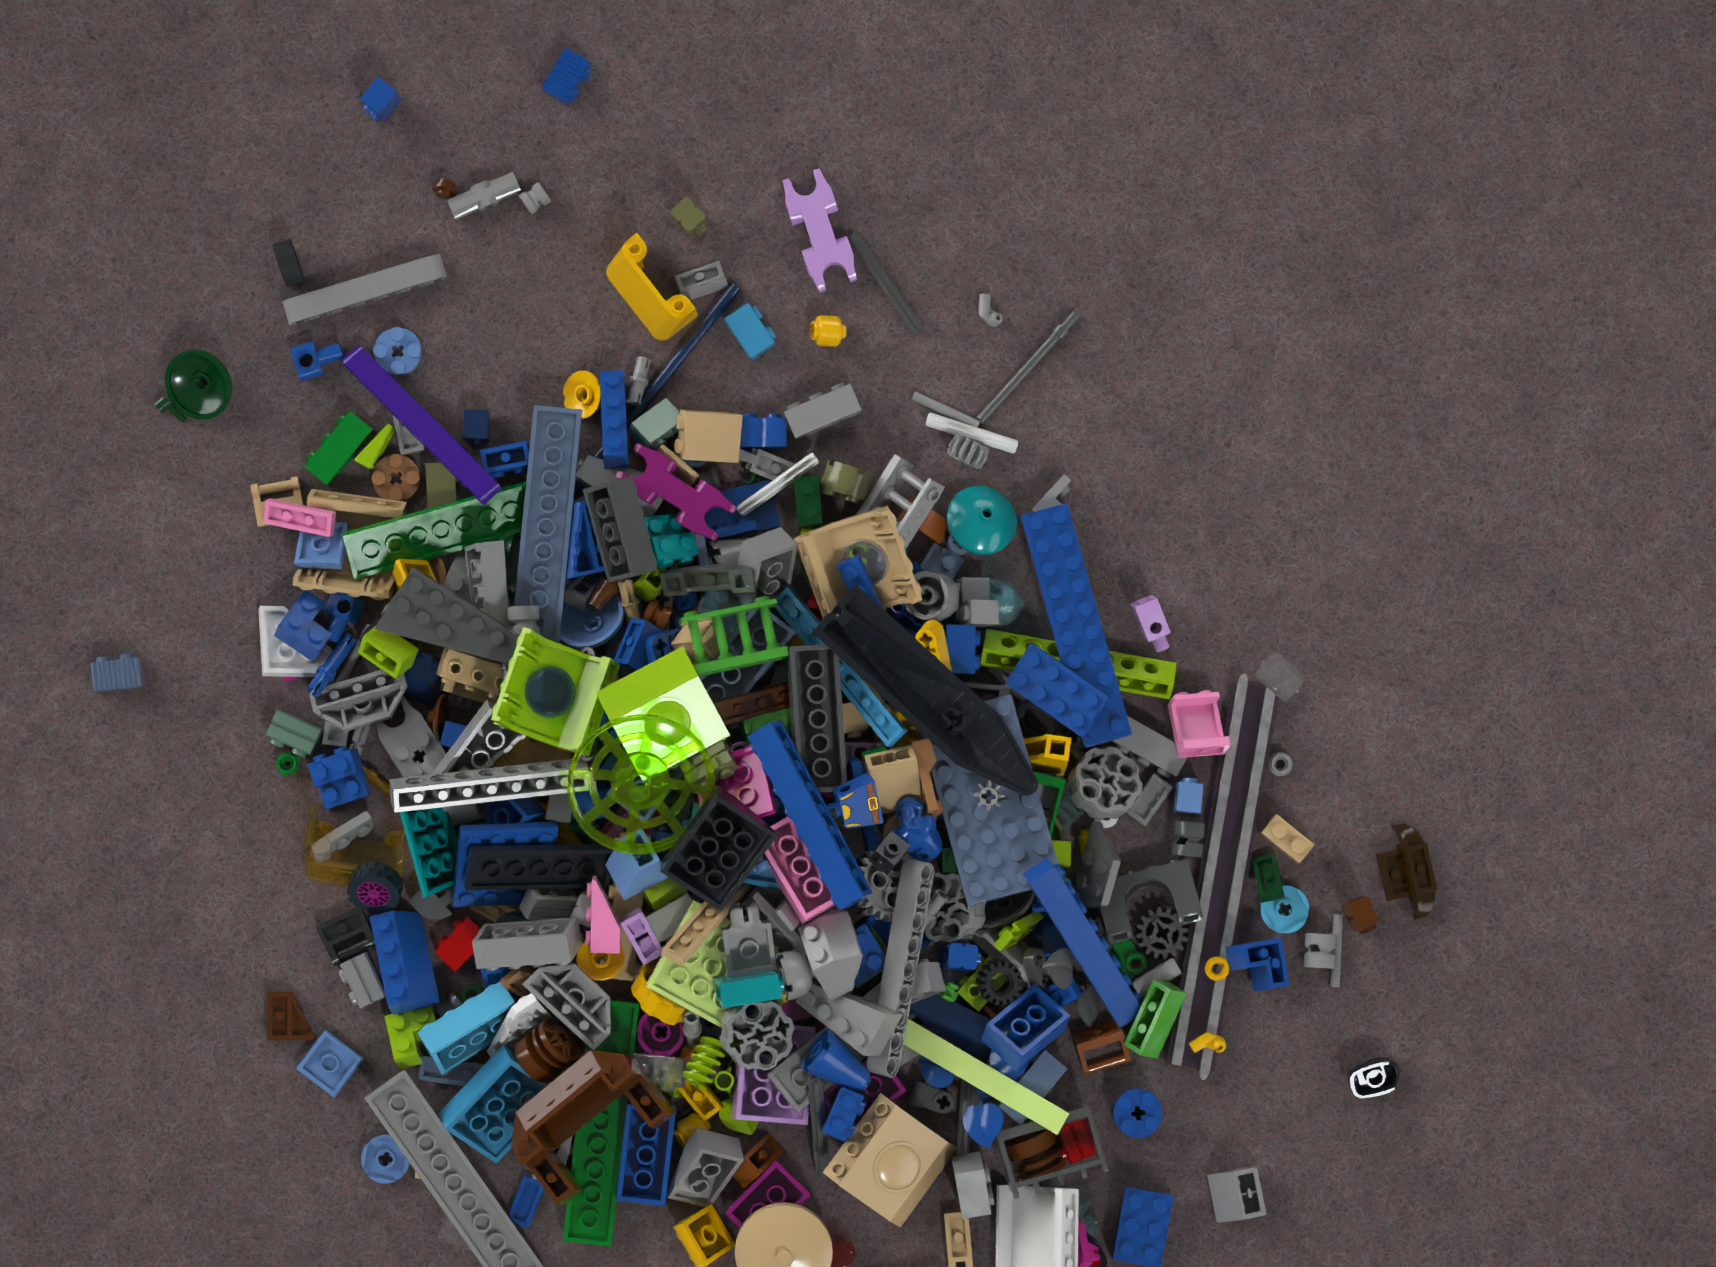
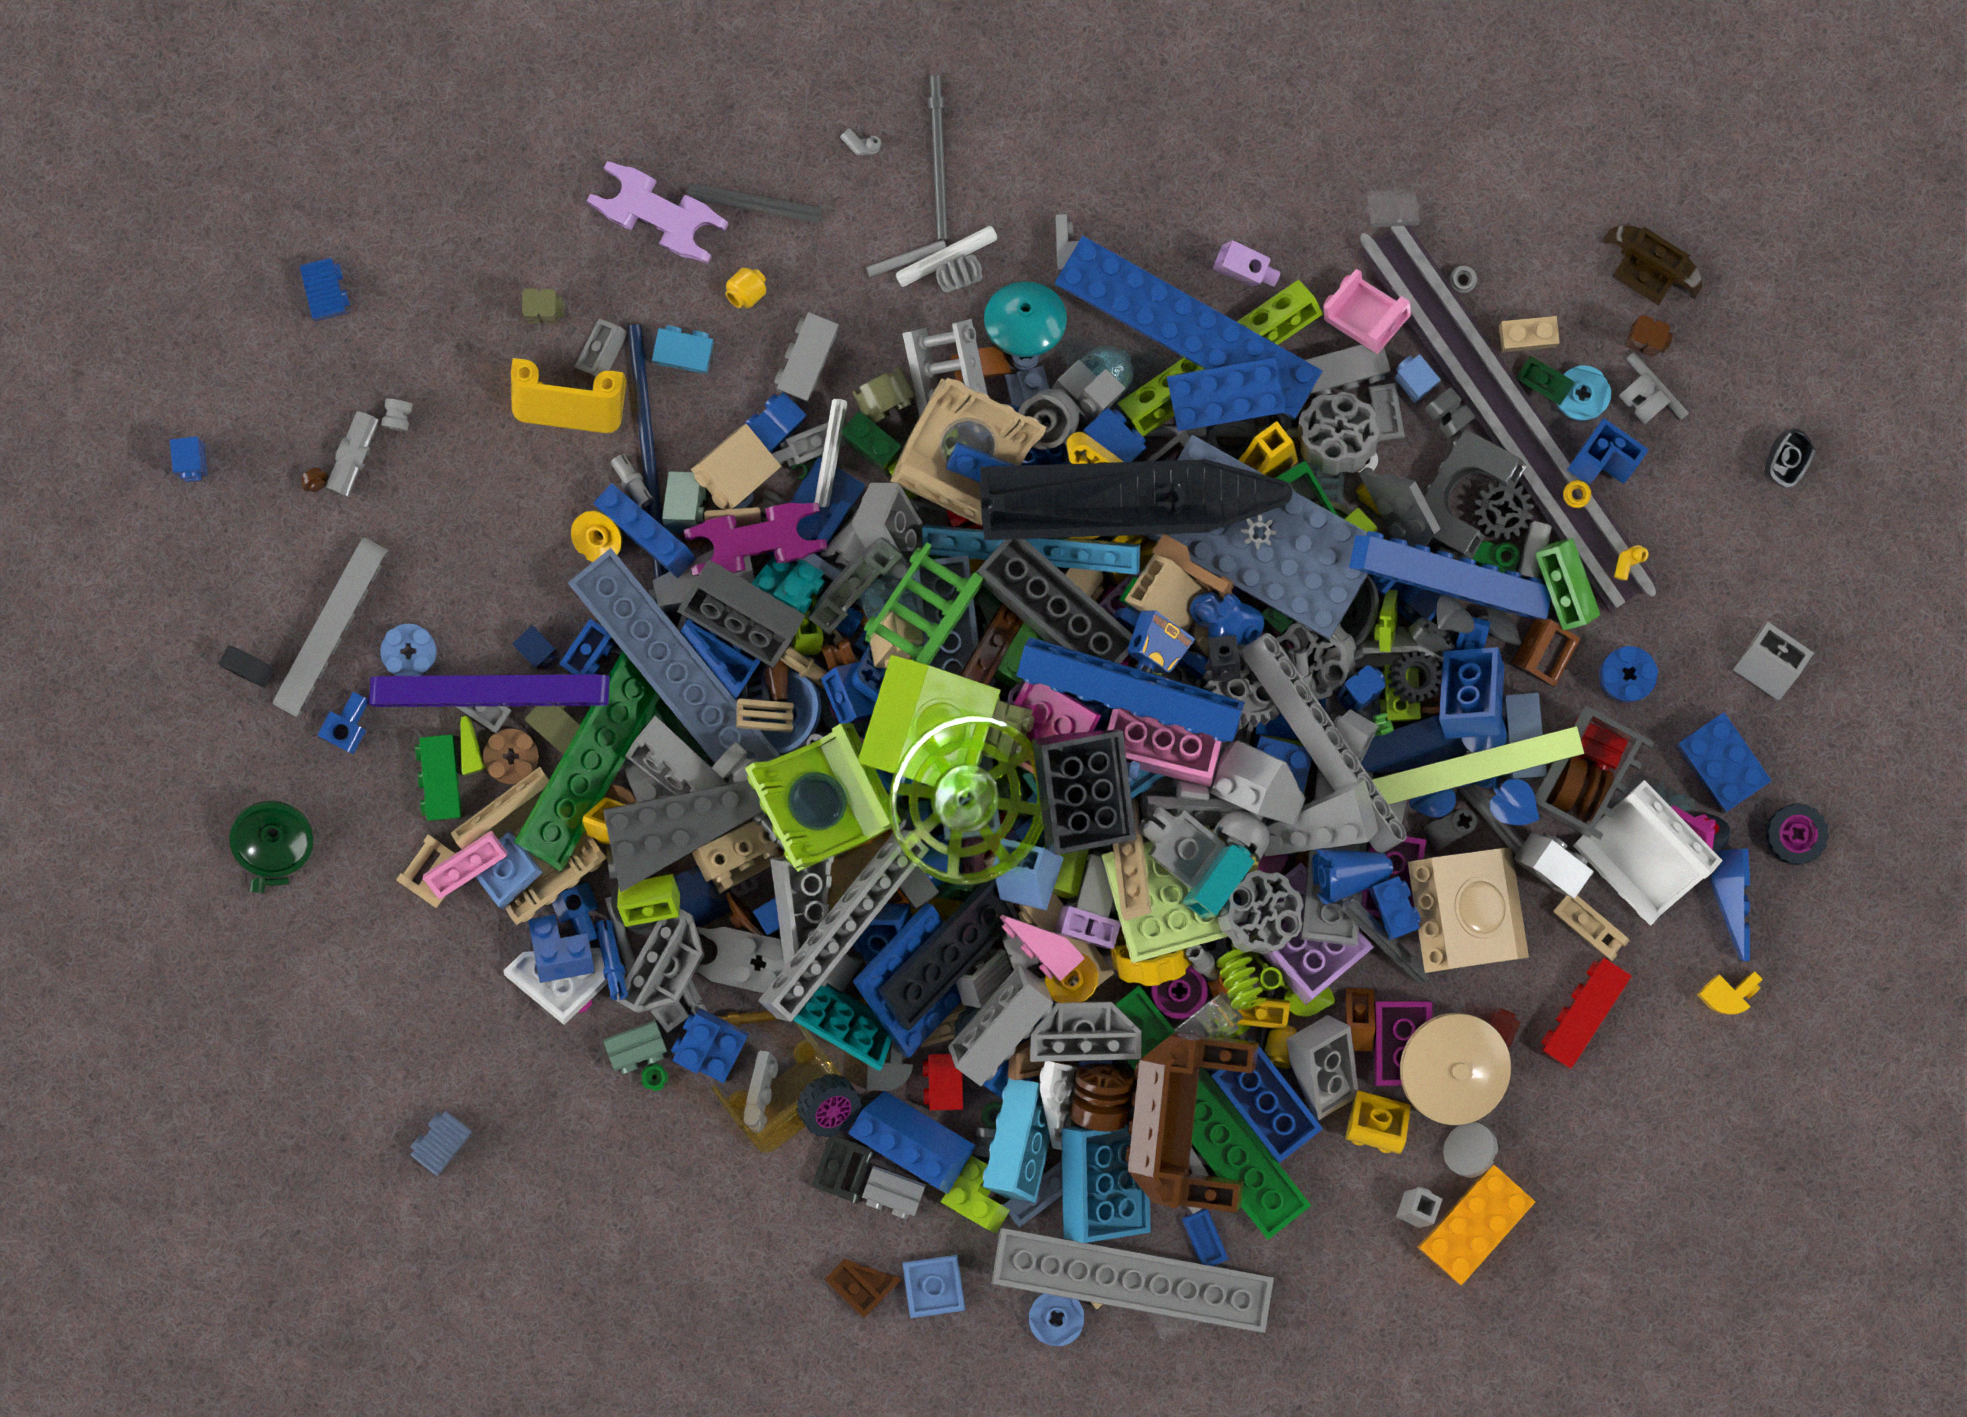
camera: 50 degrees left, 0 degrees up
none -> tan tile [736,699,794,732]

